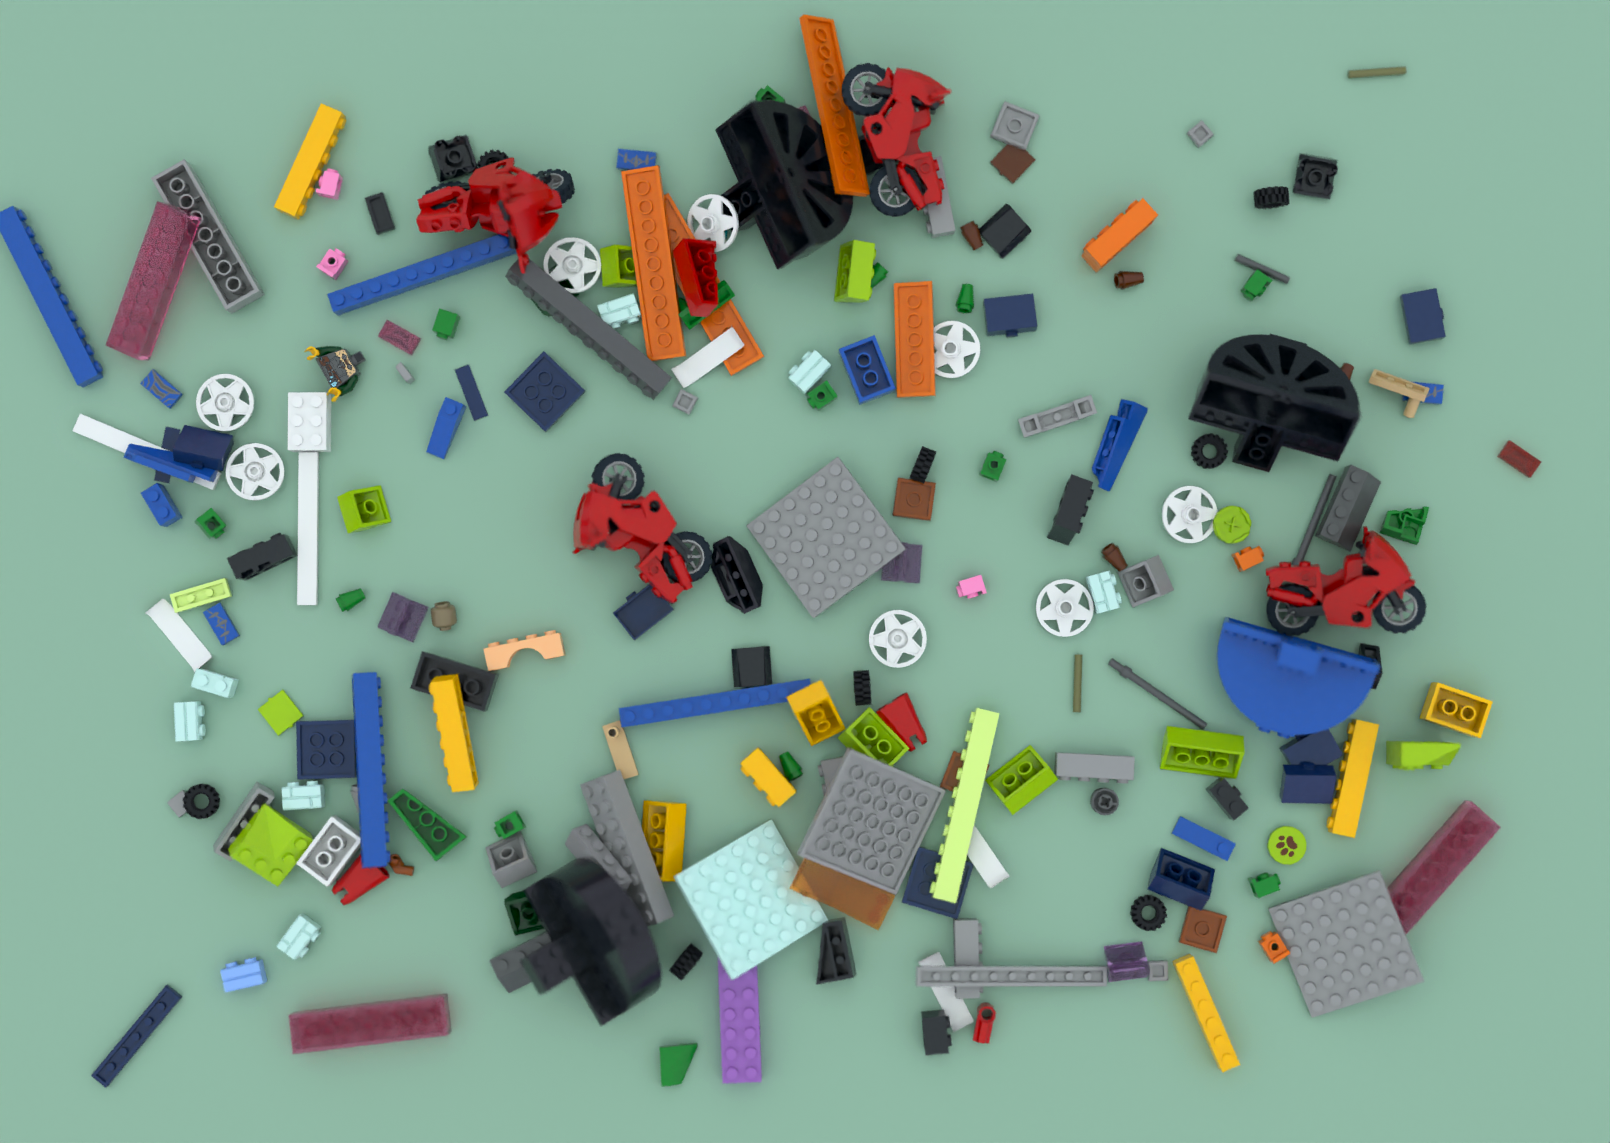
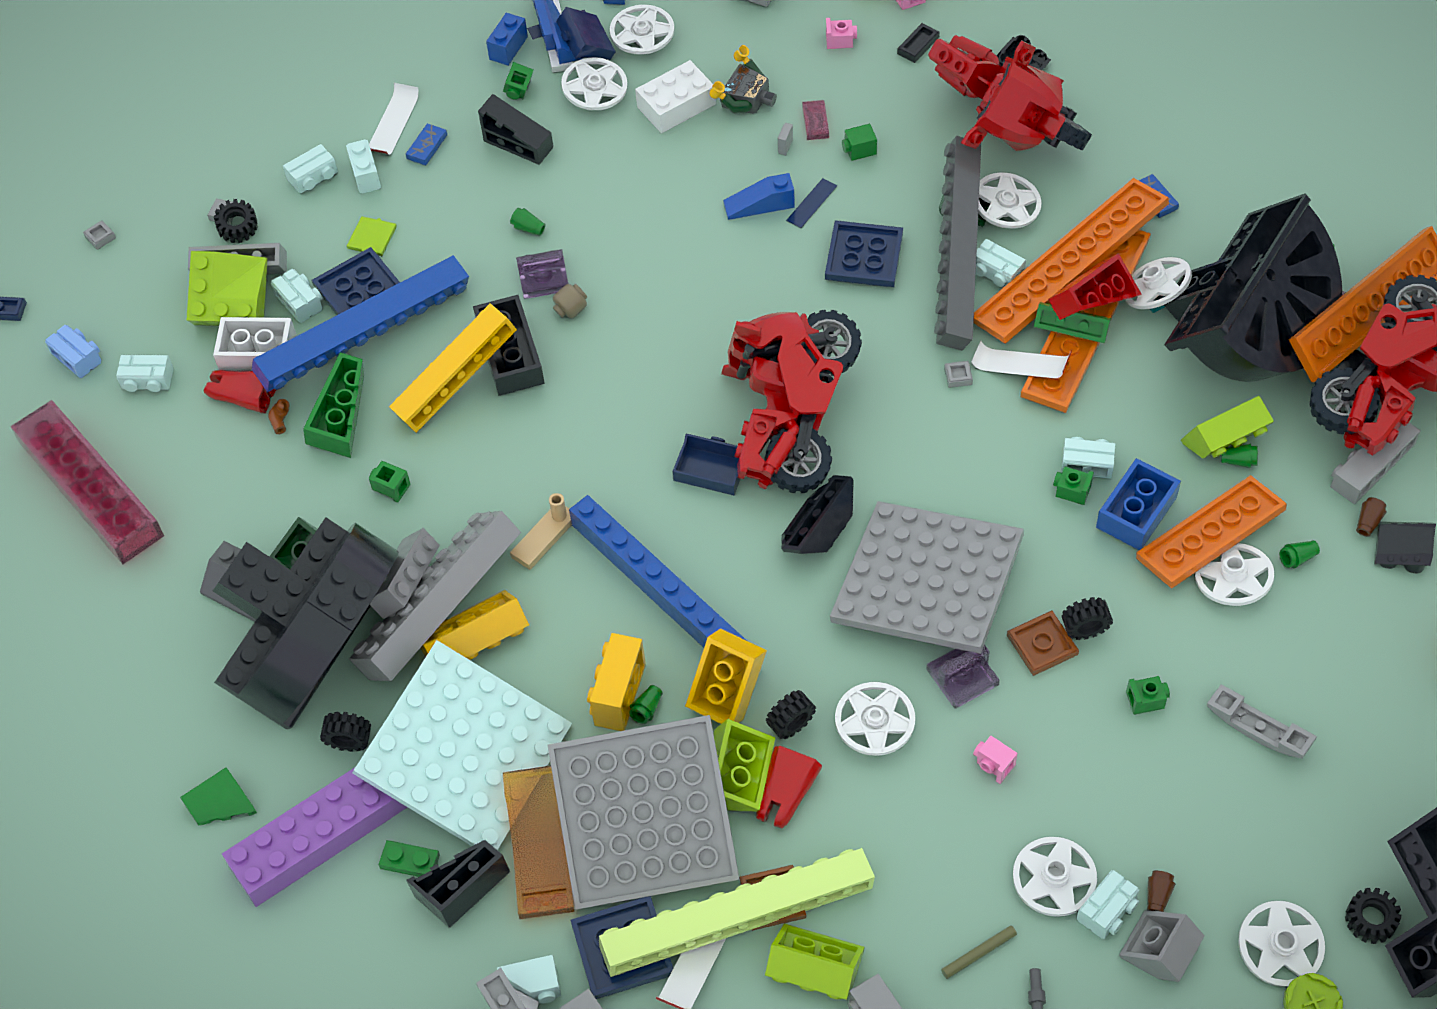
camera: 60 degrees right, 30 degrees down
yellowish green plate [170,578,232,613] -> none
white tile [297,452,319,605] -> none
blue brick [327,234,517,316] -> none
lime slope [337,485,391,534] -> none
light nougat arch [484,630,566,671] -> none
light grey slope [485,831,537,888] -> none
lime slope [600,245,637,288] -> none
black slope [731,646,772,687] -> none
dark blue container [983,294,1037,338] -> none
black wedge [1047,474,1094,546] -> none
blue wedge [1092,399,1148,491] -> none
none -> light grey tile [83,220,116,250]
none -> green plate [378,840,440,877]
none -> light aqua slope [497,955,561,1004]

